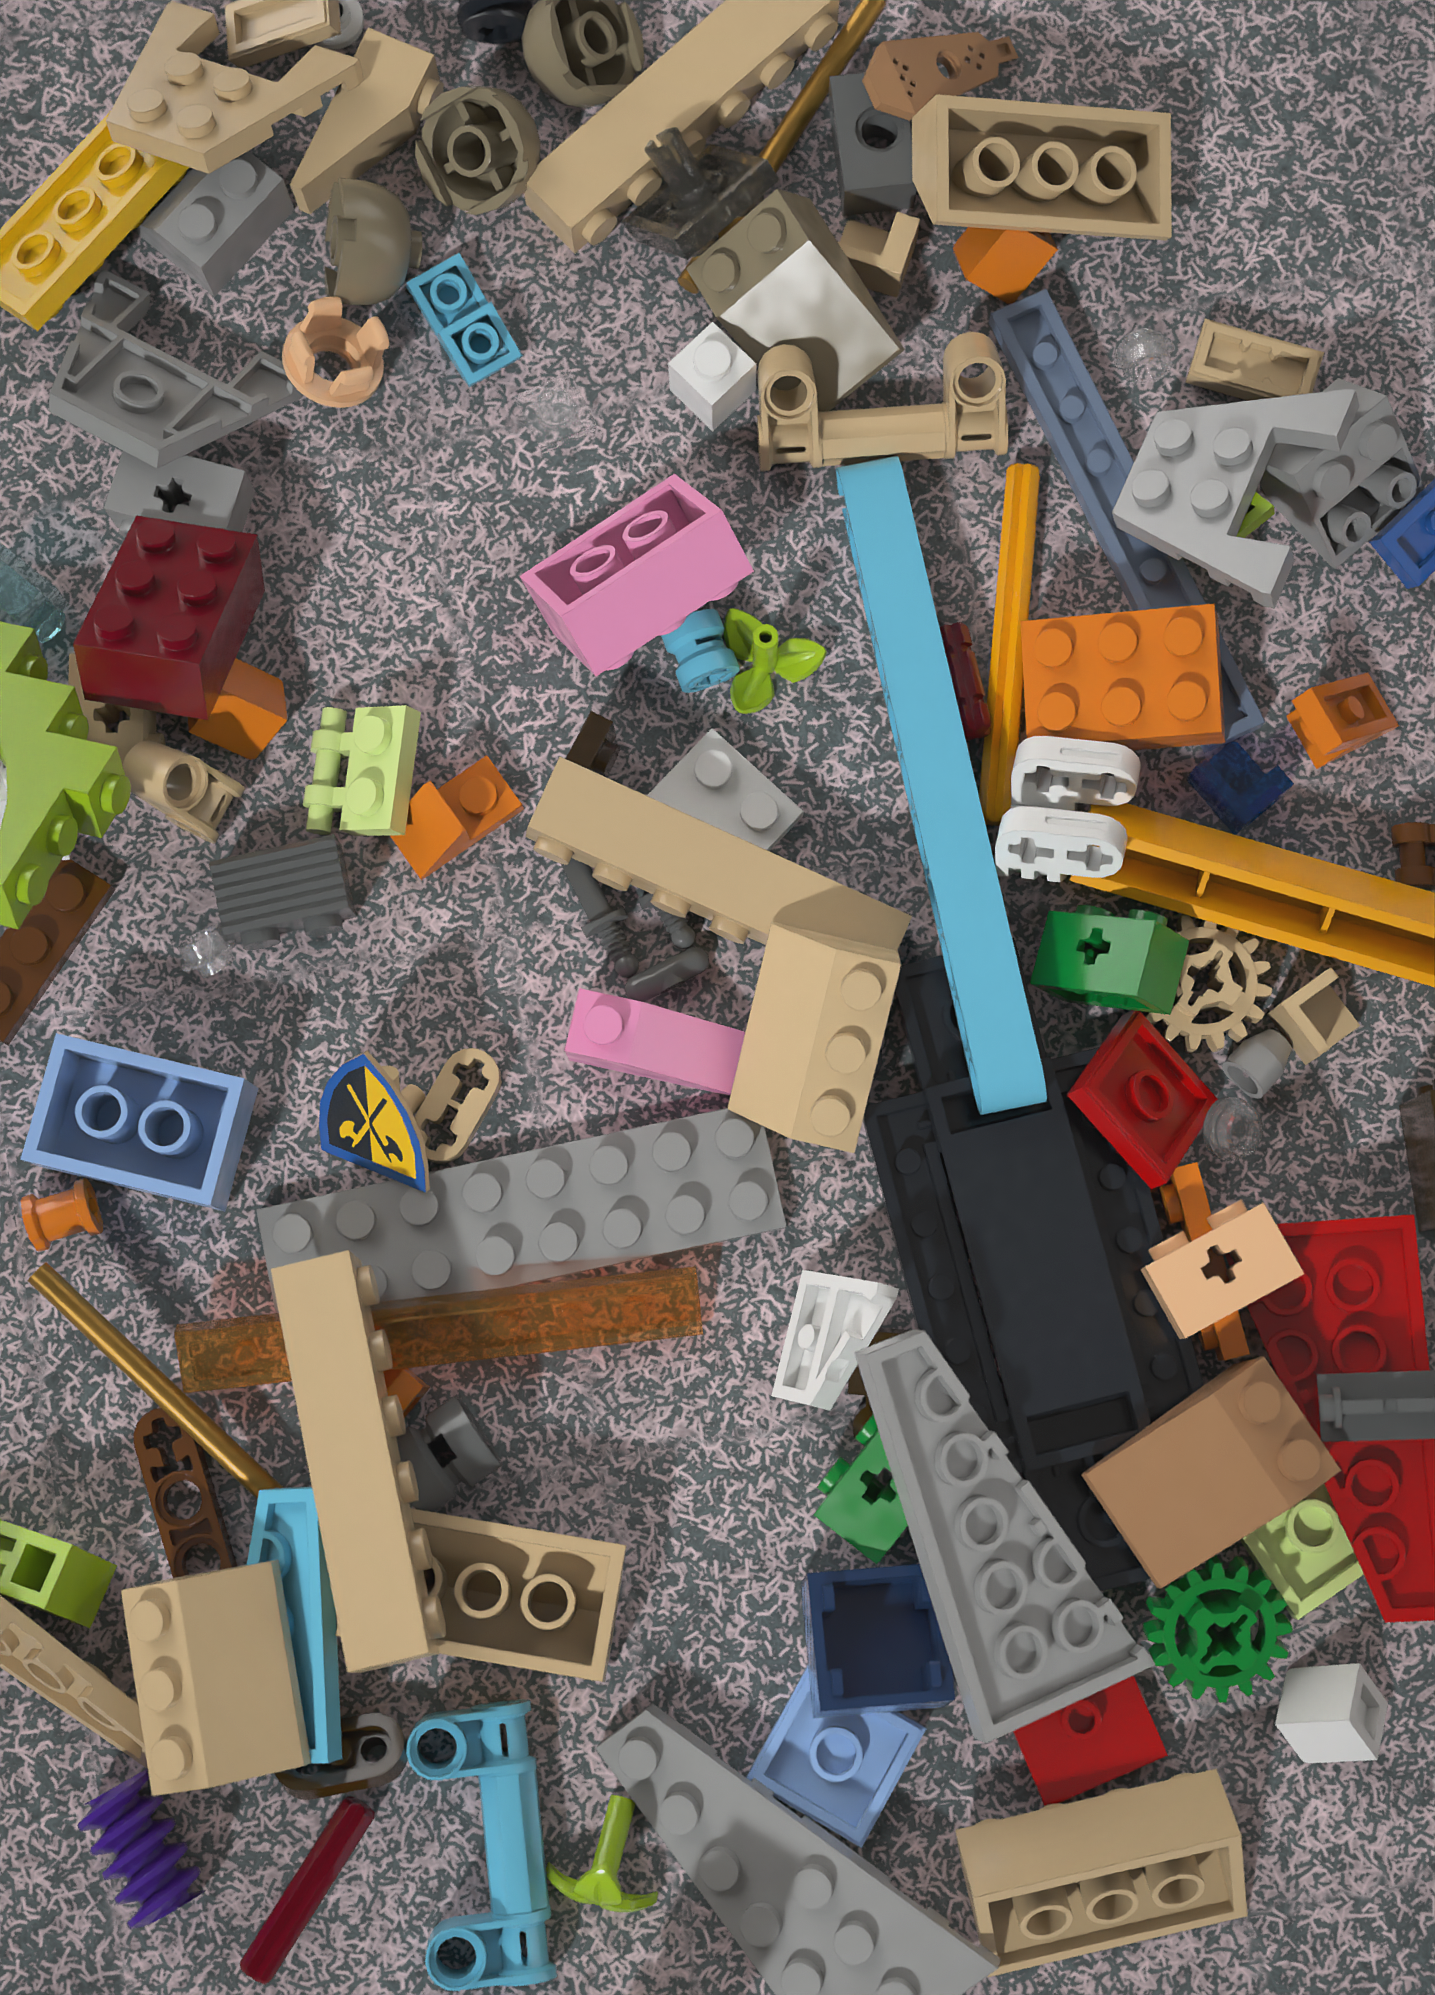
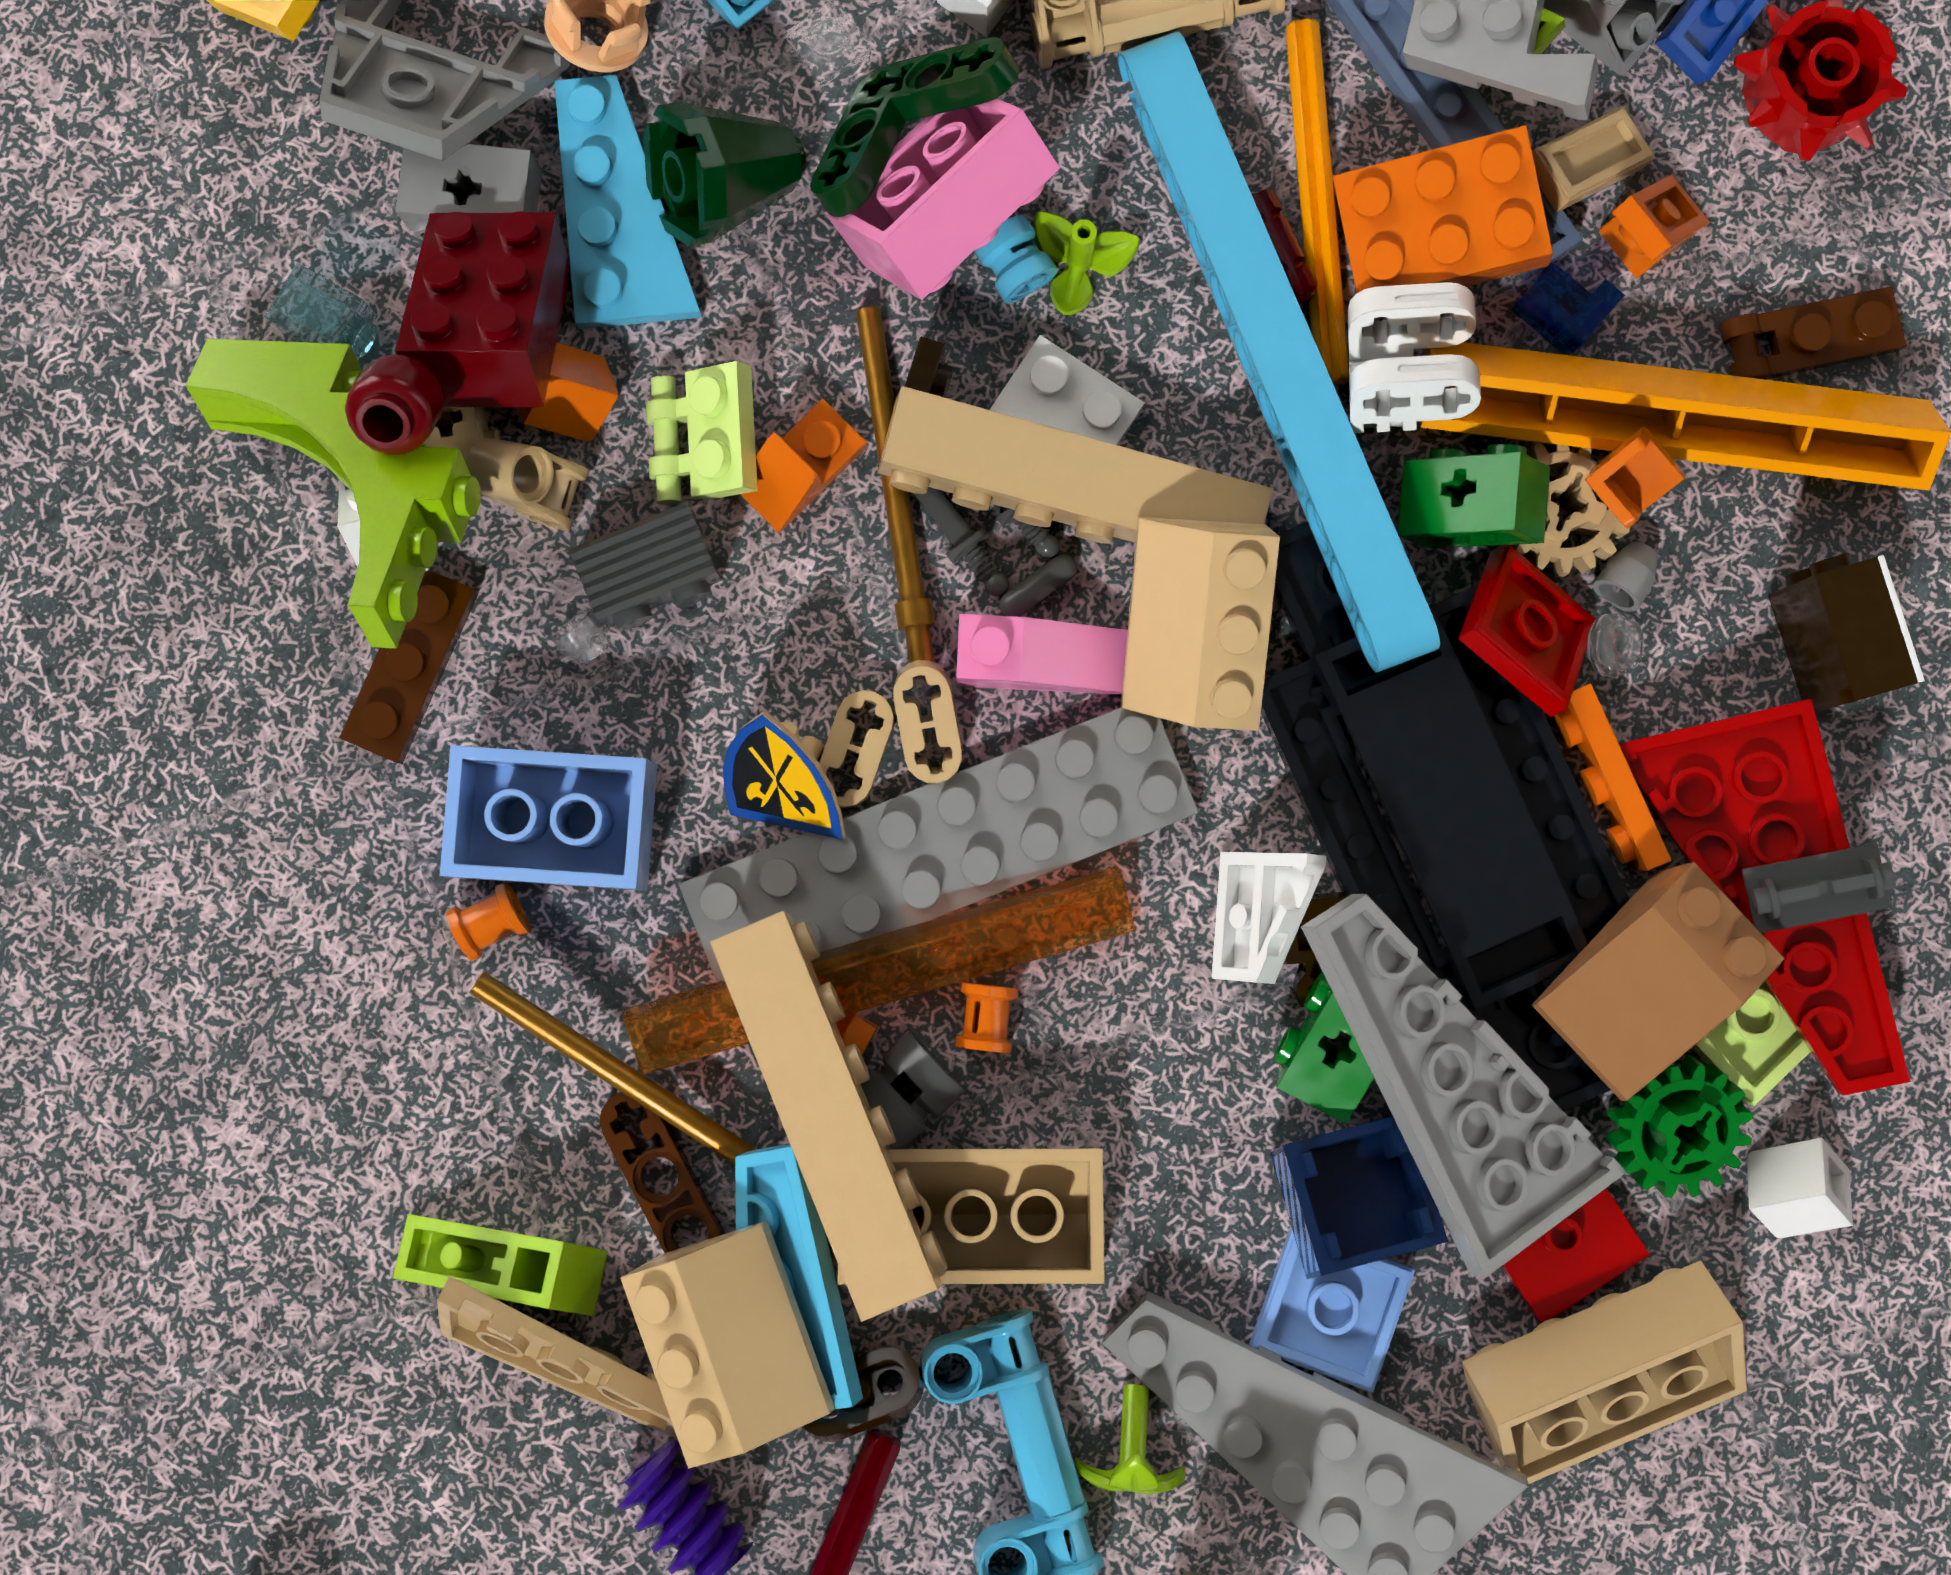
camera: 15 degrees left, 5 degrees up
light nougat brick [1141,1199,1304,1339] -> none
tan panel [1267,967,1360,1065] -> none
none -> dark red head [345,354,444,455]
none -> medium azure wing [554,75,703,329]
none -> dark green cone [643,102,806,247]
none -> dark green beam [810,37,1019,217]
none -> pearl gold bar [856,306,935,679]
none -> tan beam [893,660,962,783]
none -> orange bush [955,982,1019,1053]
none -> tan tile [1532,106,1656,213]
none -> orange panel [1585,426,1686,529]

